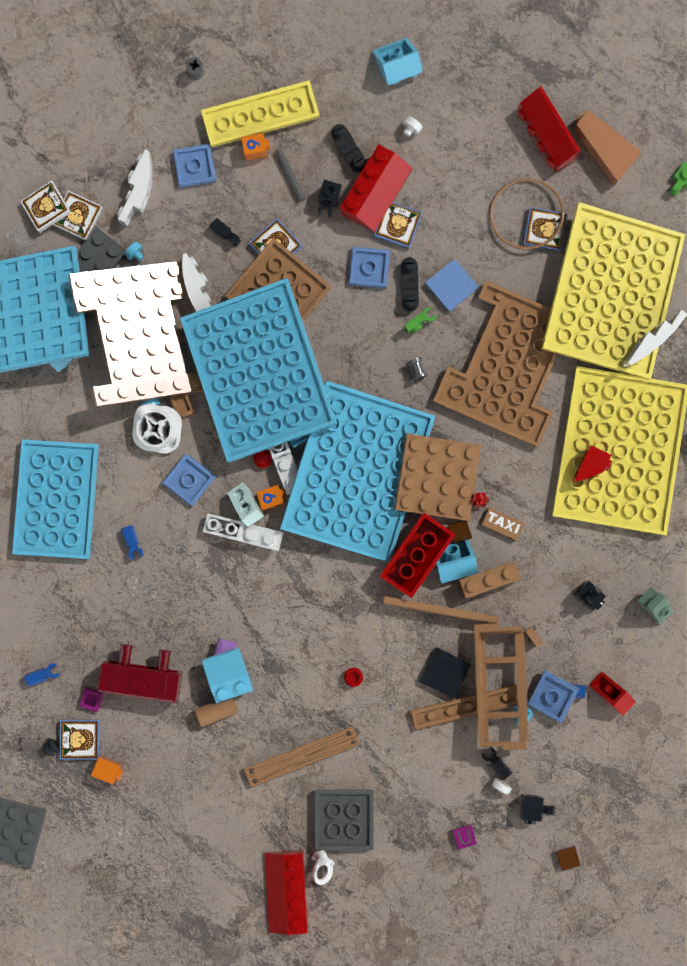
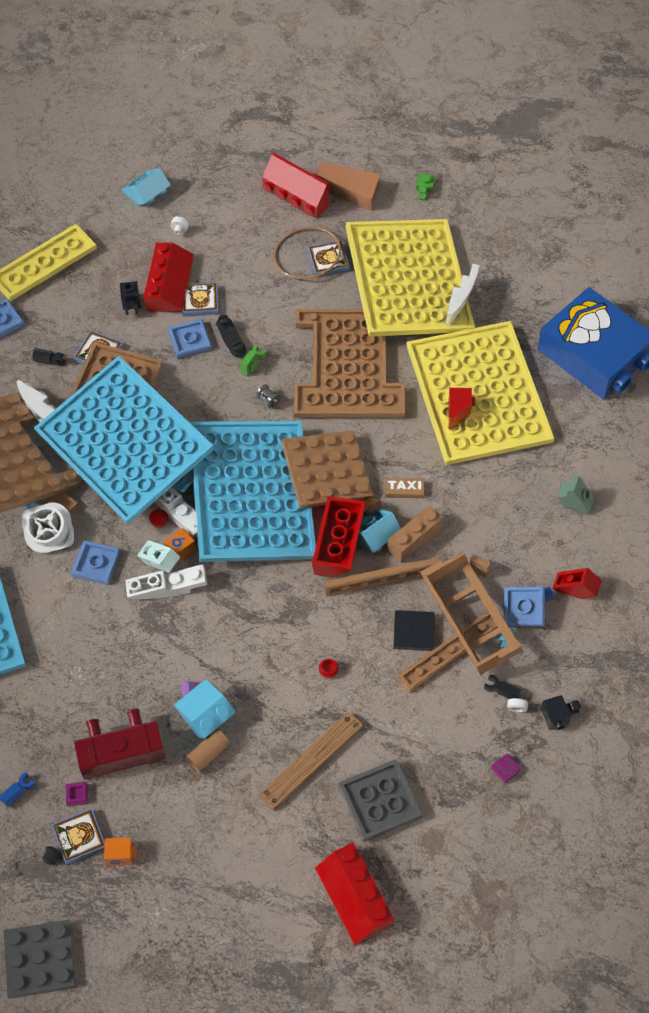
camera: 20 degrees left, 25 degrees down
blue bar [121,525,144,560] -> none
orange brick [241,133,270,161] -> none
dark grey bar [275,148,306,202] -> none
white piece [311,850,335,885] -> none
black piece [331,124,367,172] -> none
medium blue tile [425,259,479,312] -> none
red plate [470,492,489,508] -> none
reddish brown tile [556,846,581,871] -> none
black brick [573,581,606,611] -> none

